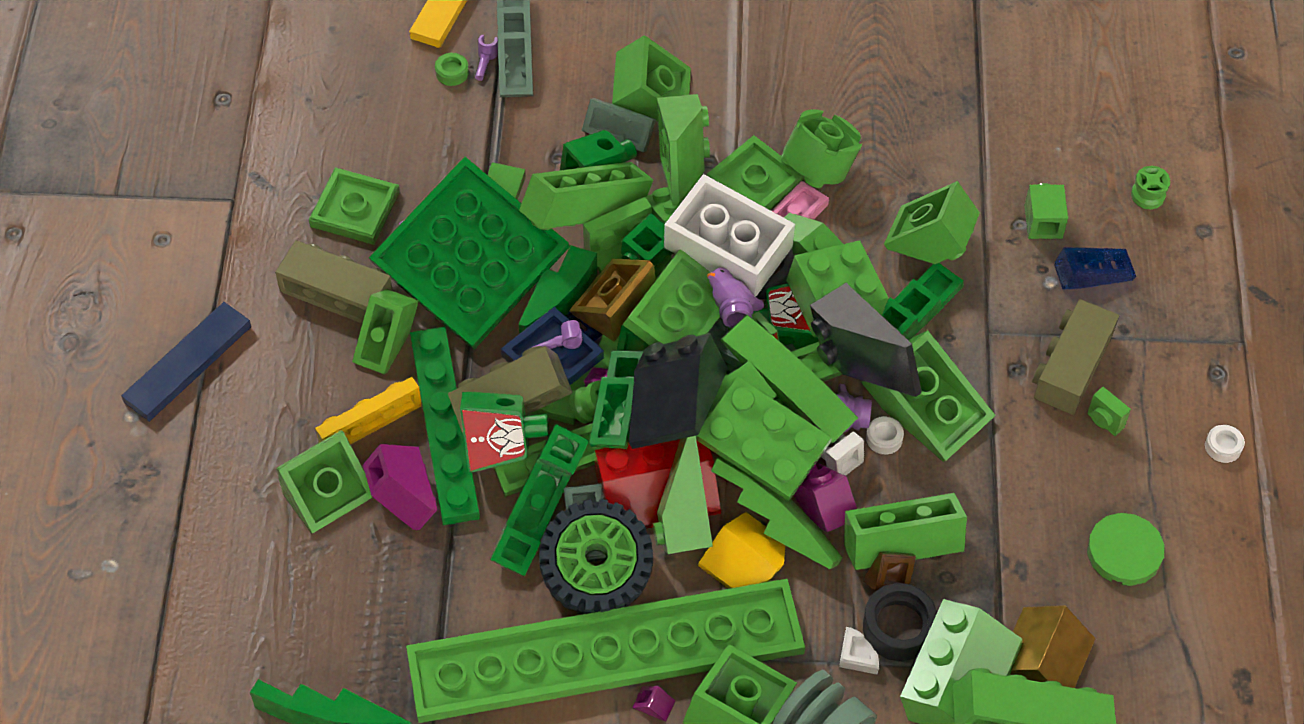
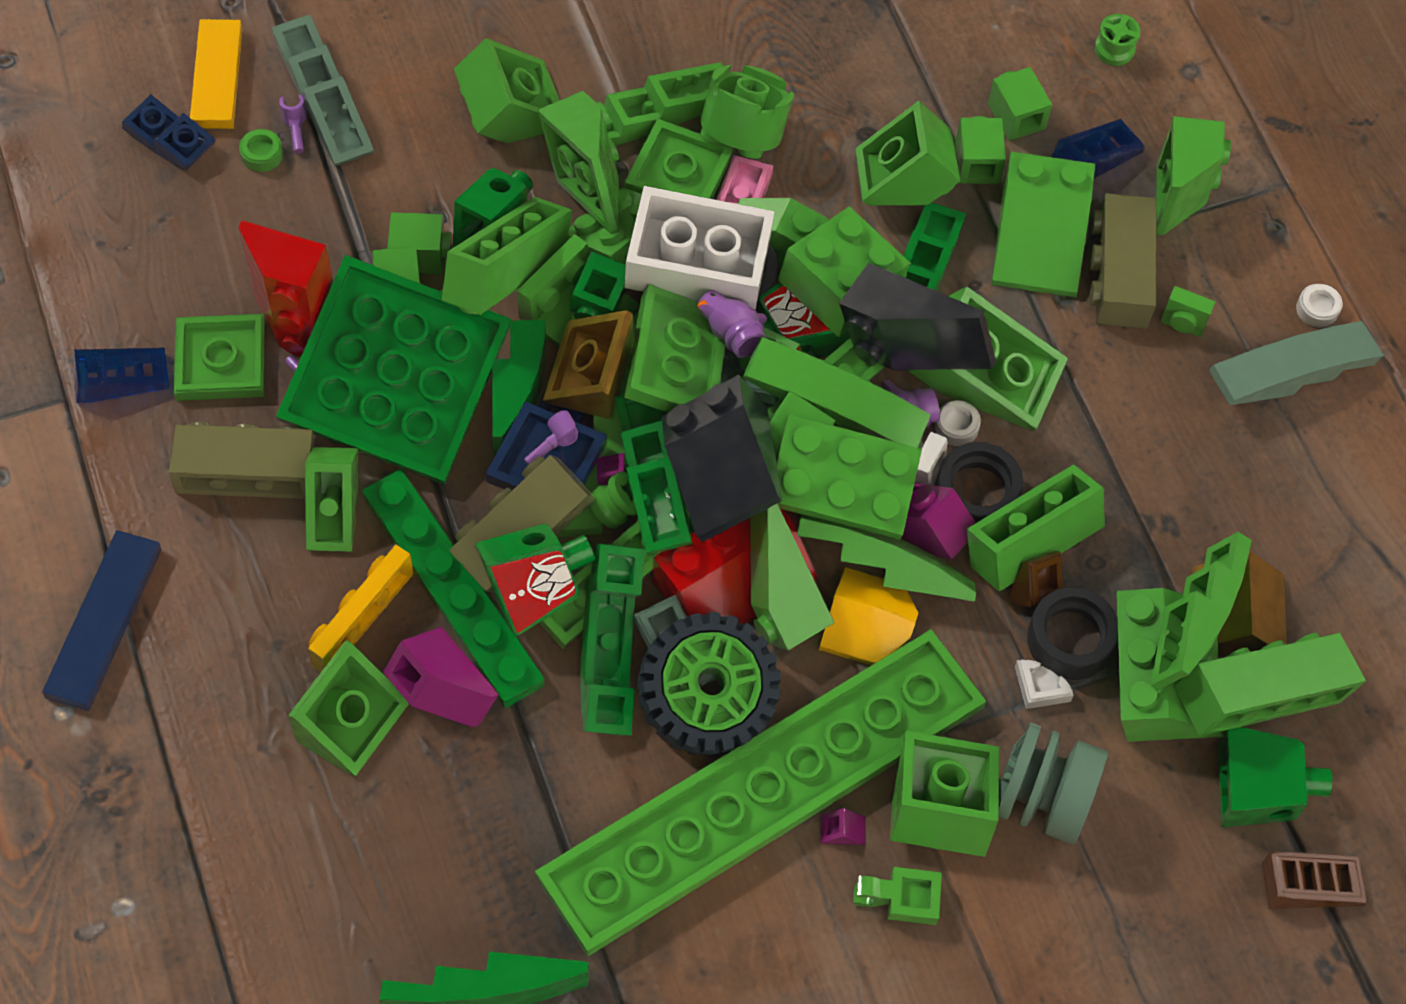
camera: 25 degrees left, 5 degrees up
sand green plate [581,98,656,152] -> none
bright green tile [1087,513,1164,586] -> none
none -> clear blue slope [72,348,169,403]
none -> dark blue slope [122,94,216,170]
none -> red slope [238,220,333,357]
none -> bright green brick [387,212,452,274]
none -> bright green slope [604,62,723,146]
none -> black tyre [935,442,1024,523]
none -> bright green brick [955,116,1006,184]
none -> bright green slope [991,151,1095,297]
none -> bright green slope [1151,532,1252,690]
none -> bright green slope [1156,116,1231,235]
none -> sand green slope [1209,321,1384,405]

